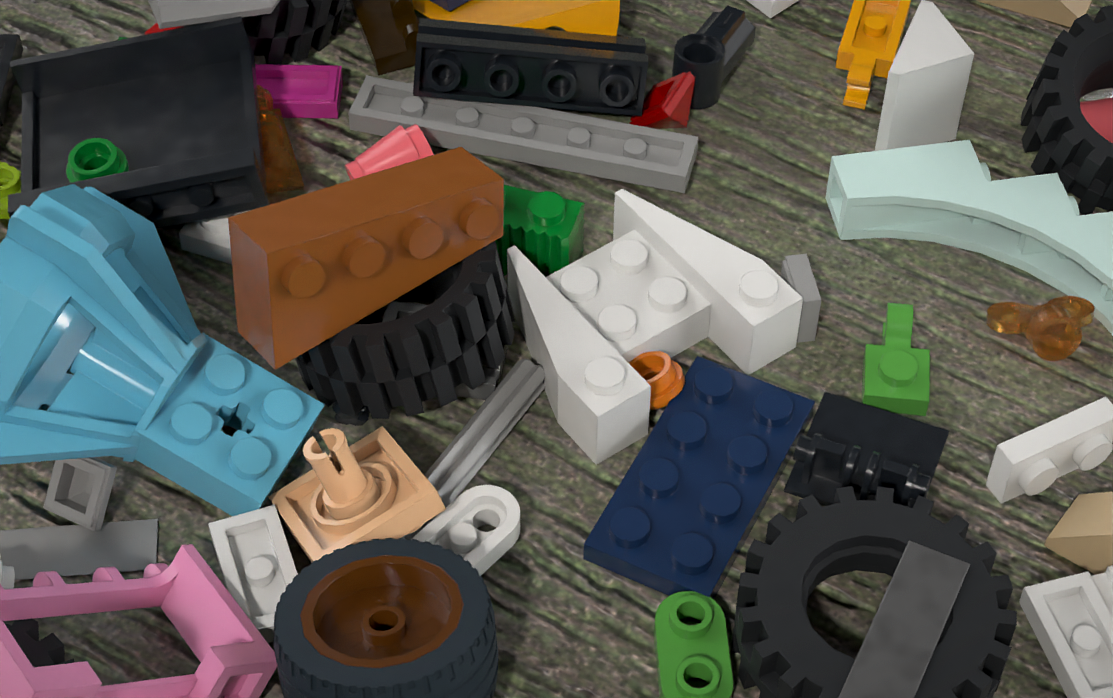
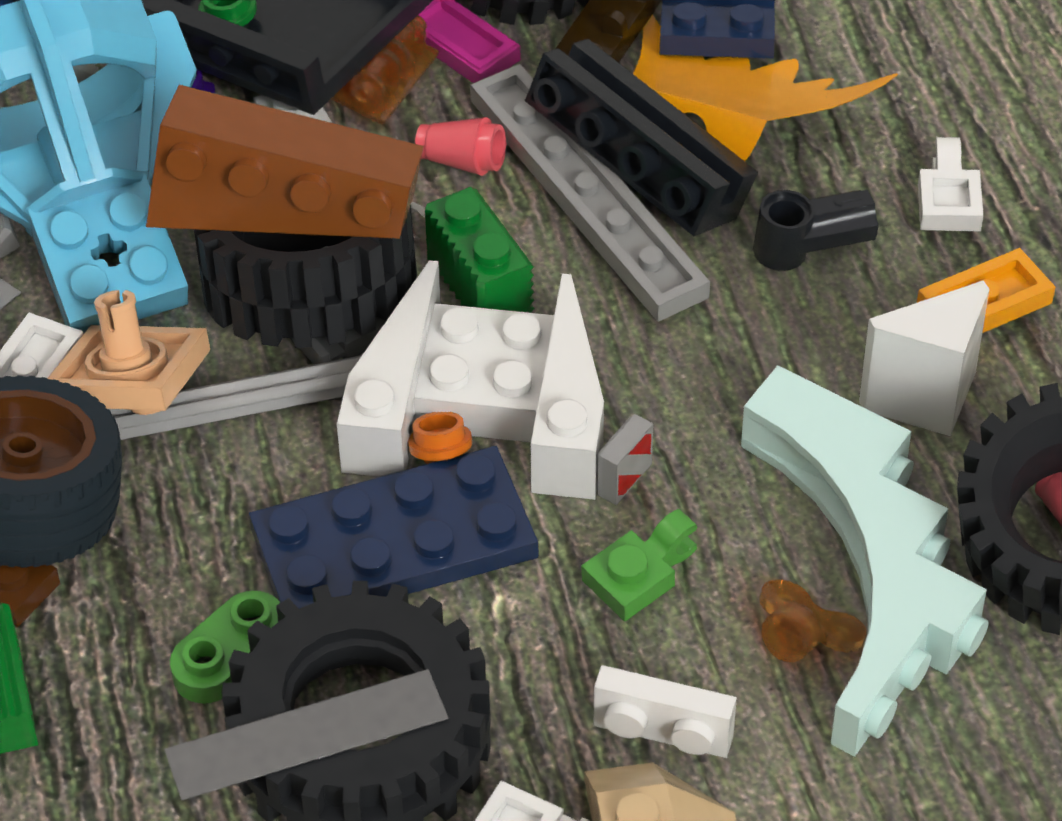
camera: 45 degrees right, 0 degrees up
white plate [411,485,520,576] -> none
red slope [629,72,695,129] -> none
black hinge [784,392,949,508] -> none

